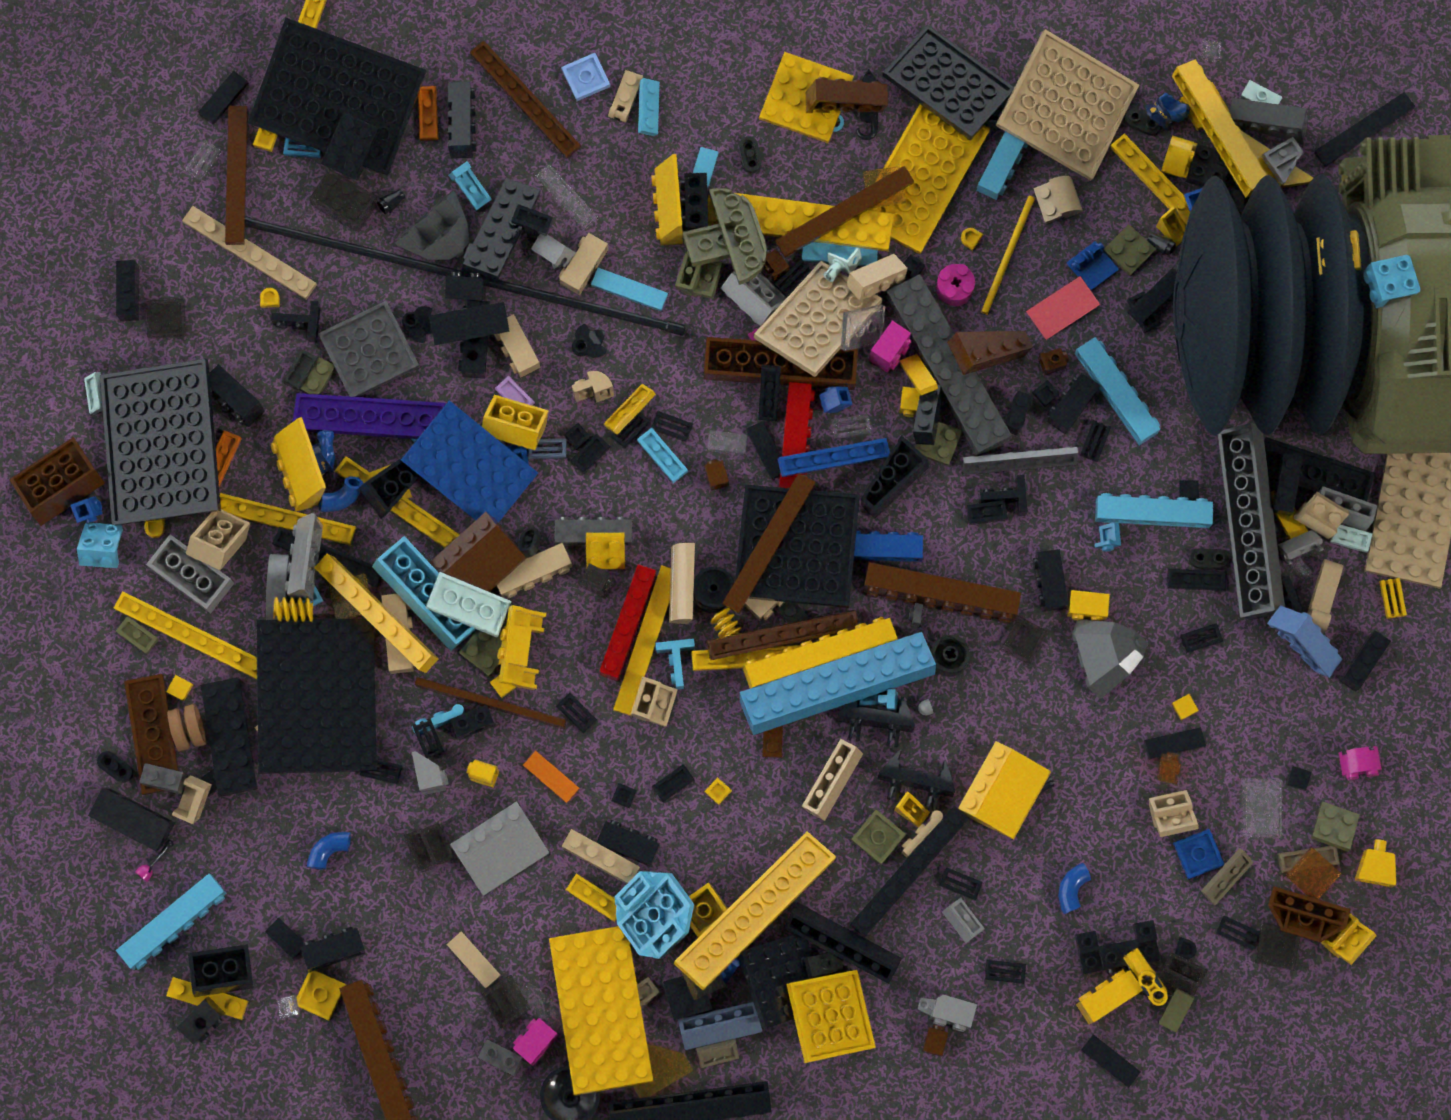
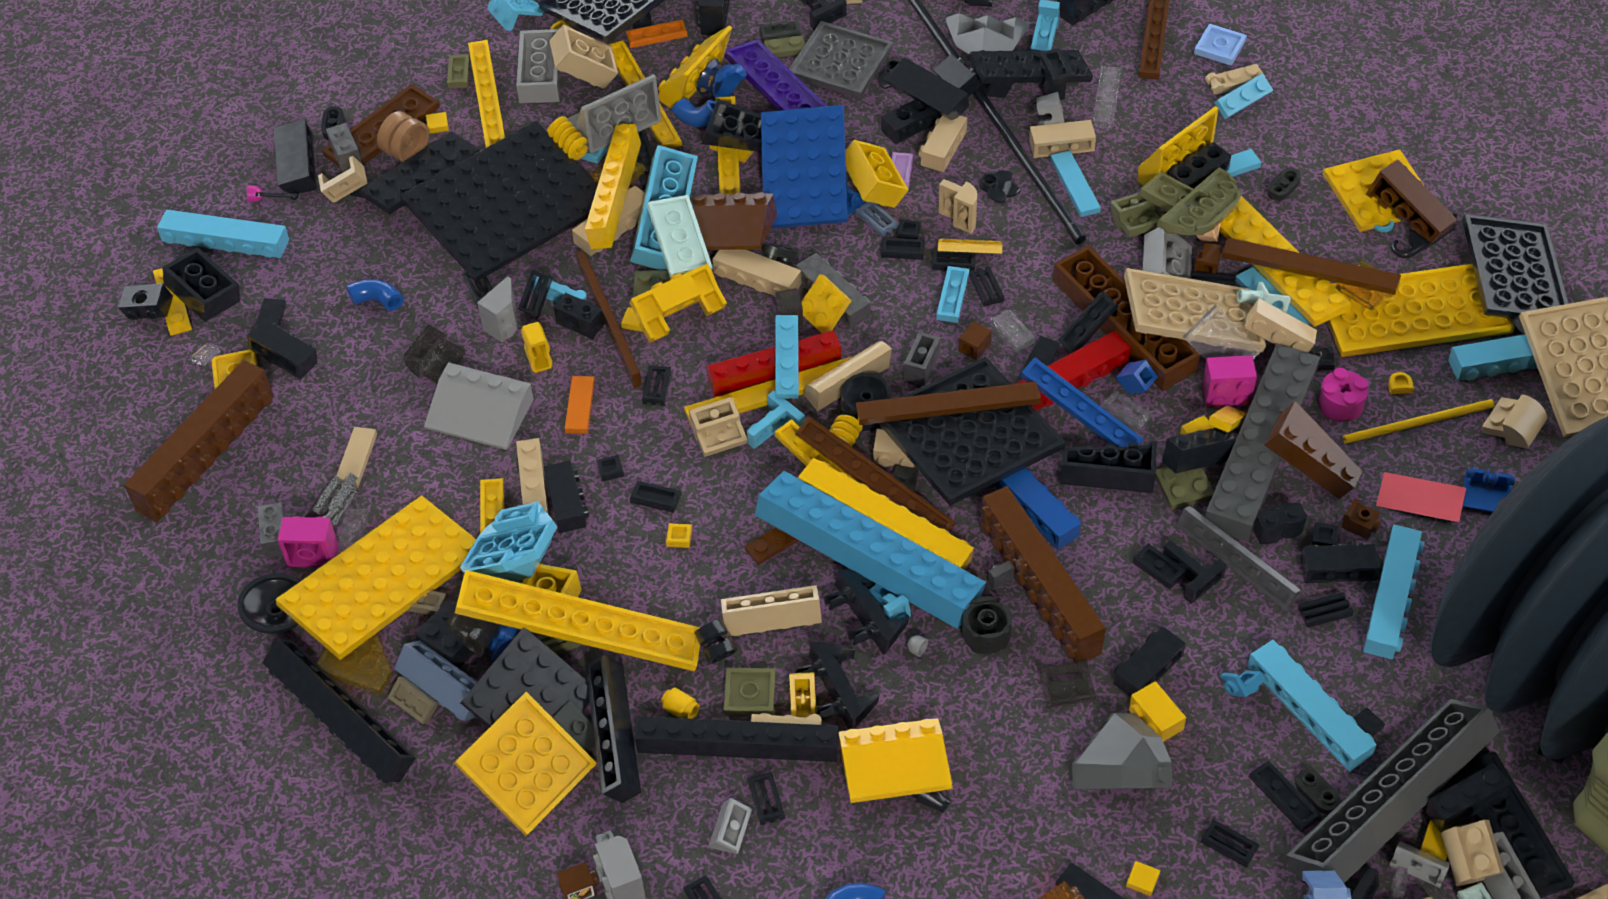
camera: 55 degrees right, 25 degrees down
none -> yellow brick [661,688,700,719]
none -> black wheel [694,619,737,664]
none -> medium azure plate [775,315,799,398]
none -> flat silver brick [904,331,940,386]

